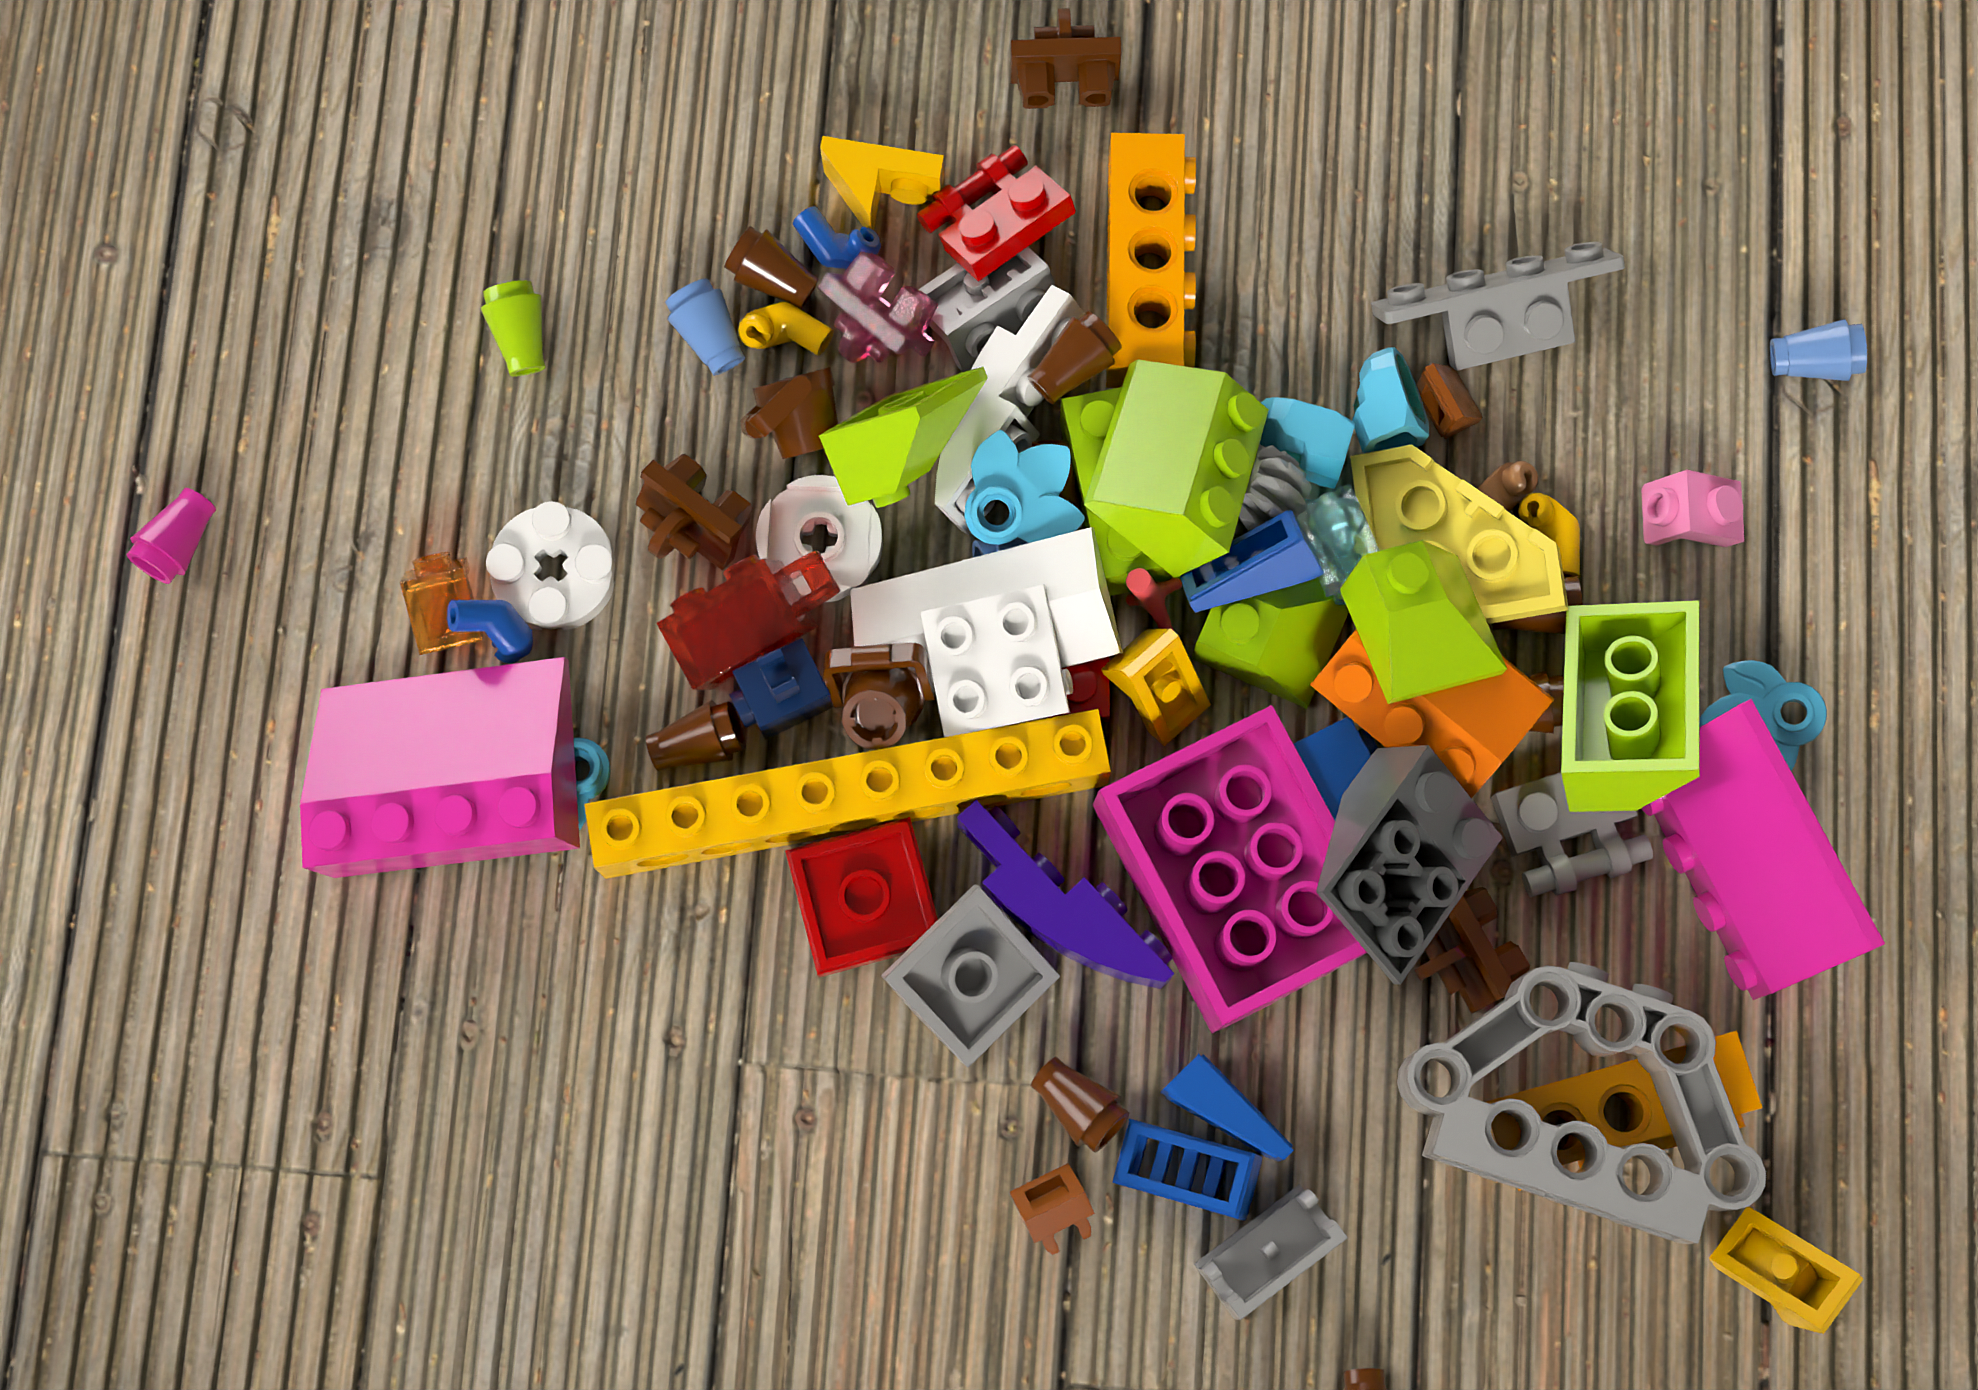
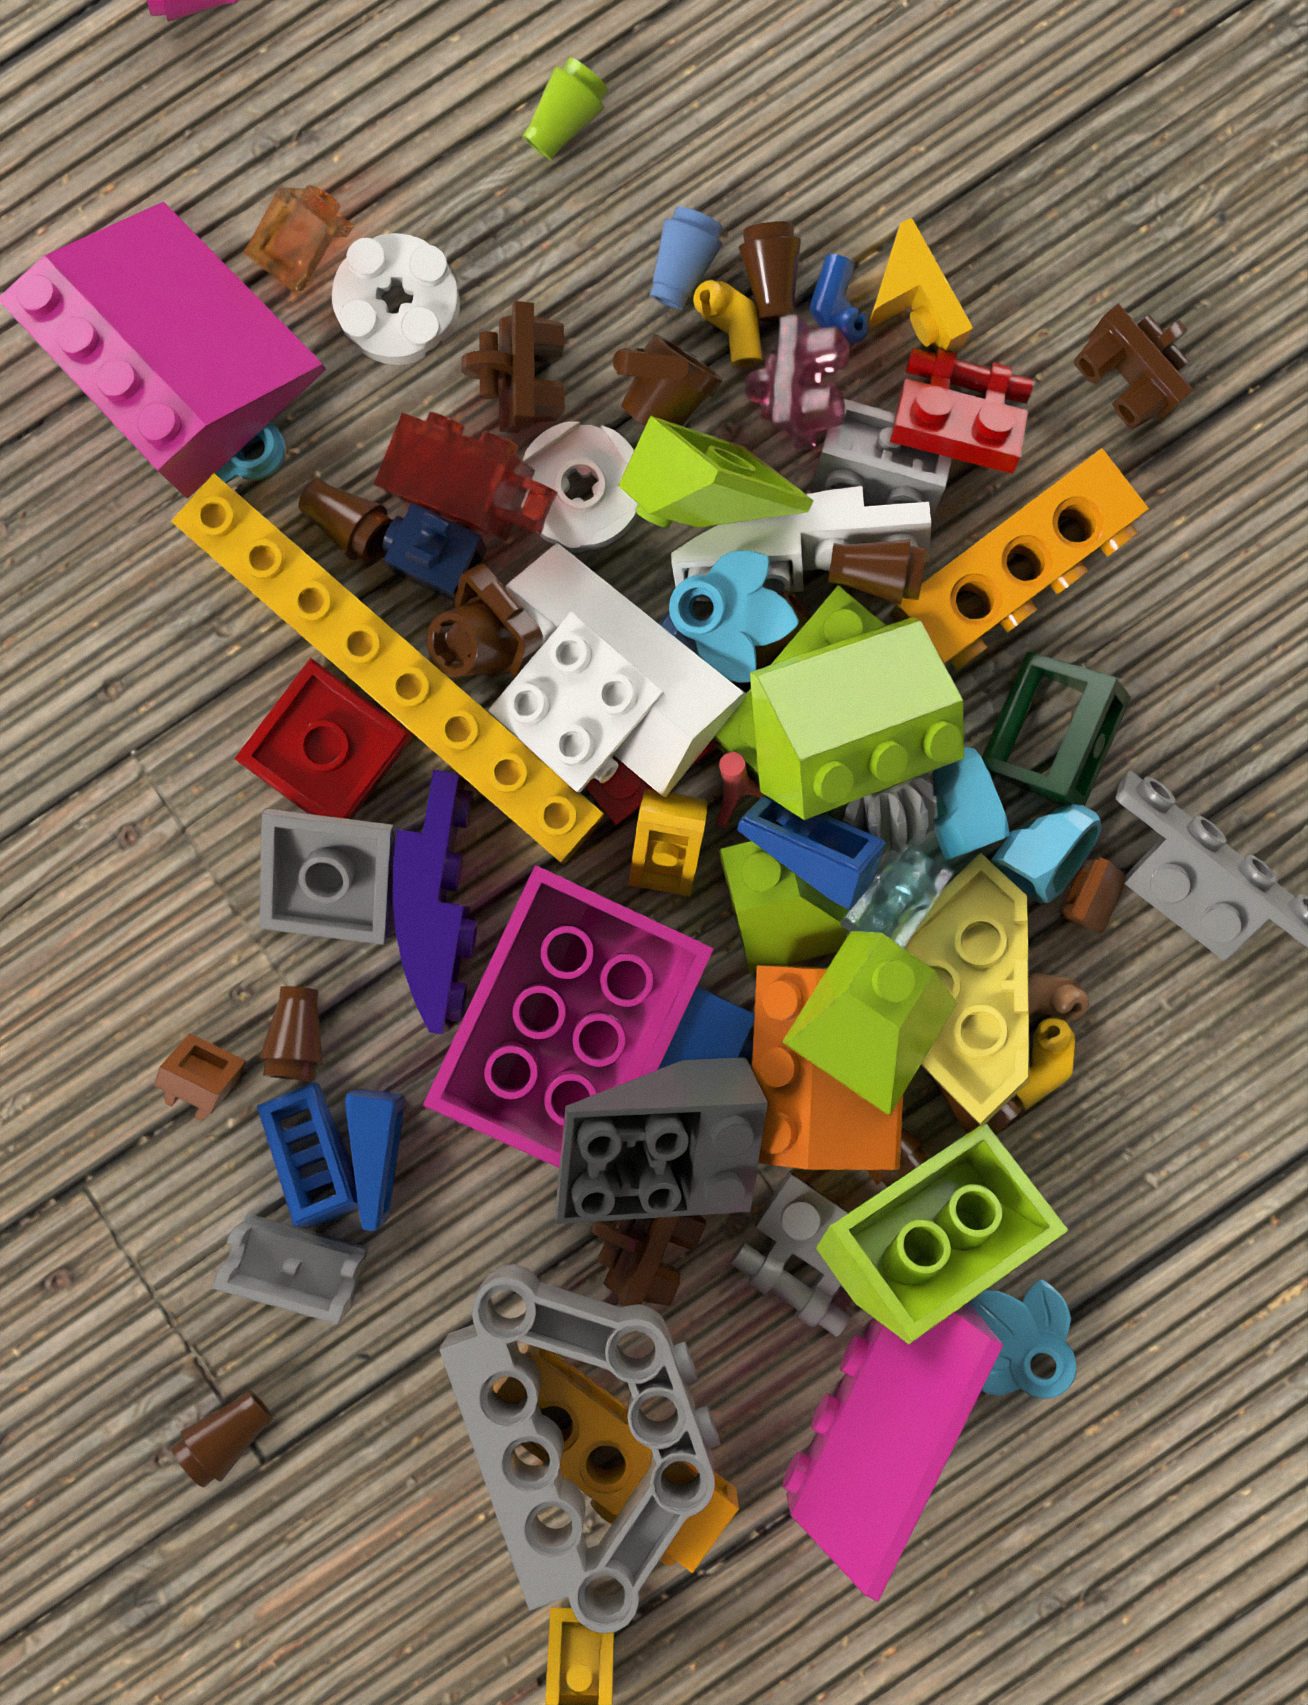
camera: 55 degrees right, 10 degrees up
blue arm [447,600,533,664] -> none
bright pink bracket [1641,470,1744,547] -> none
none -> dark green tile [981,652,1131,806]

